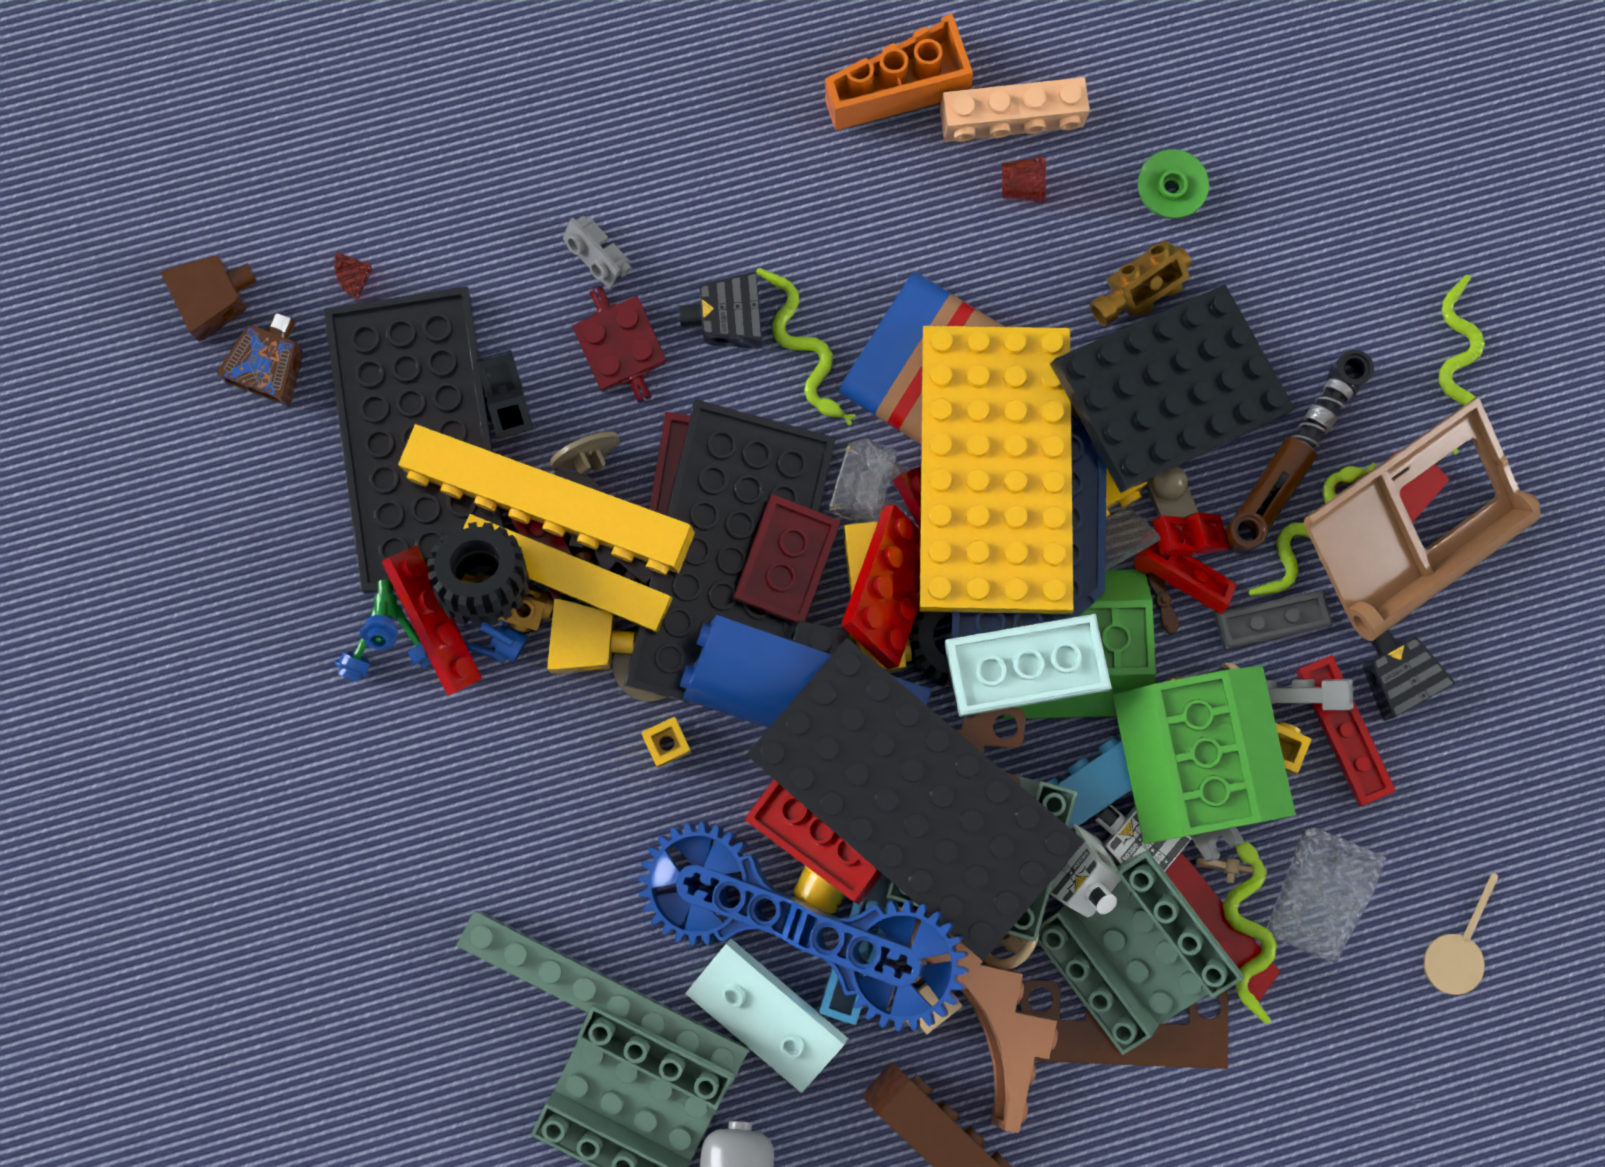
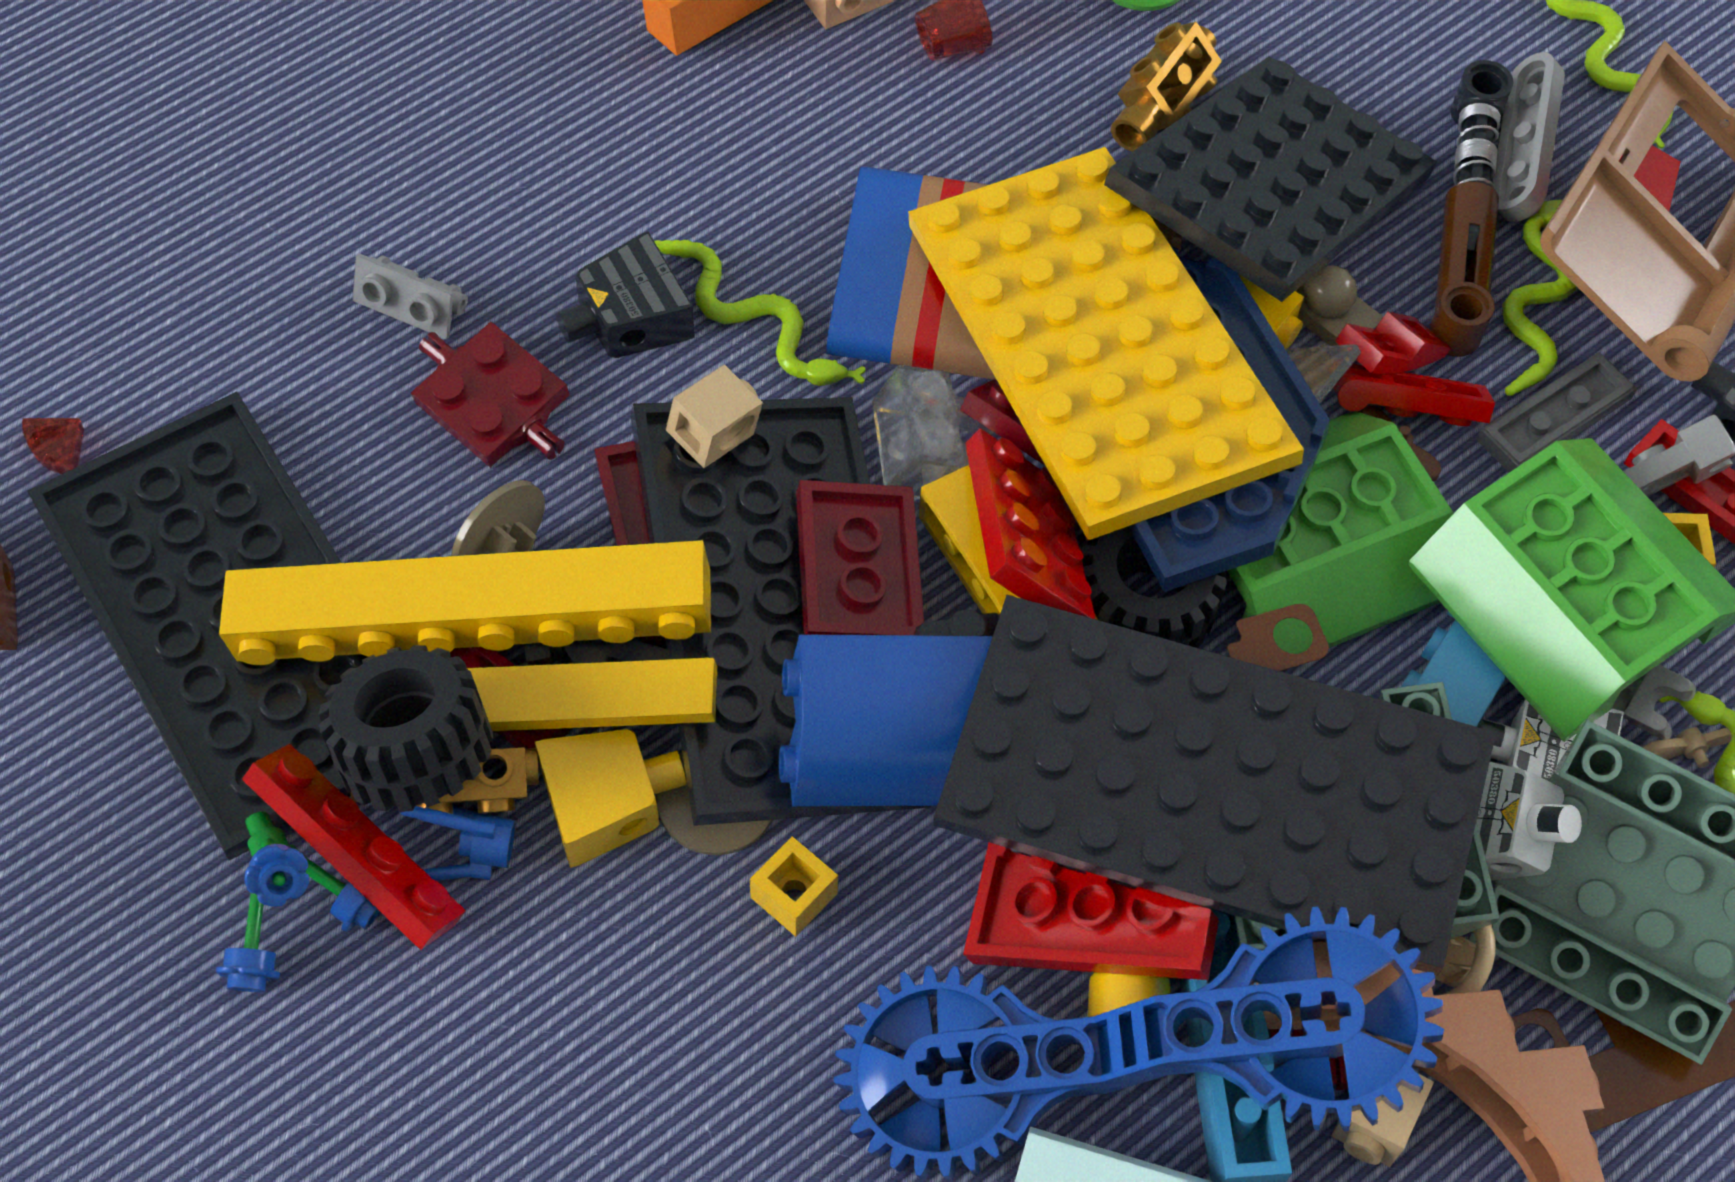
camera: 20 degrees left, 20 degrees down
black brick [476,350,533,439] -> none
light aqua plate [944,614,1112,717] -> none
none -> tan brick [666,364,763,468]
none -> light grey plate [1492,52,1565,222]

